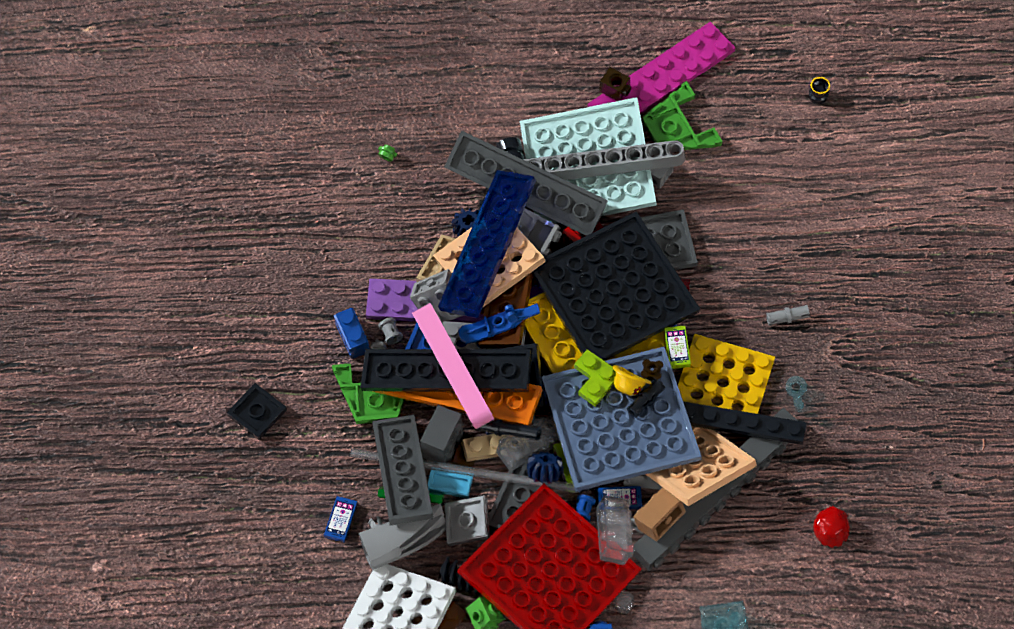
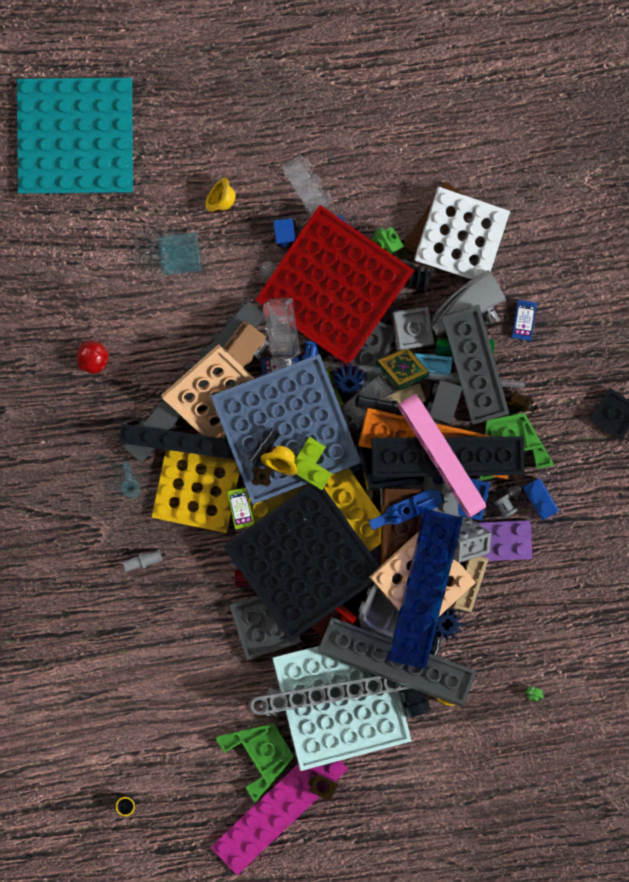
camera: 170 degrees right, 25 degrees up
none -> clear green tile [376,349,430,390]
none -> dark brown bush [508,390,532,413]

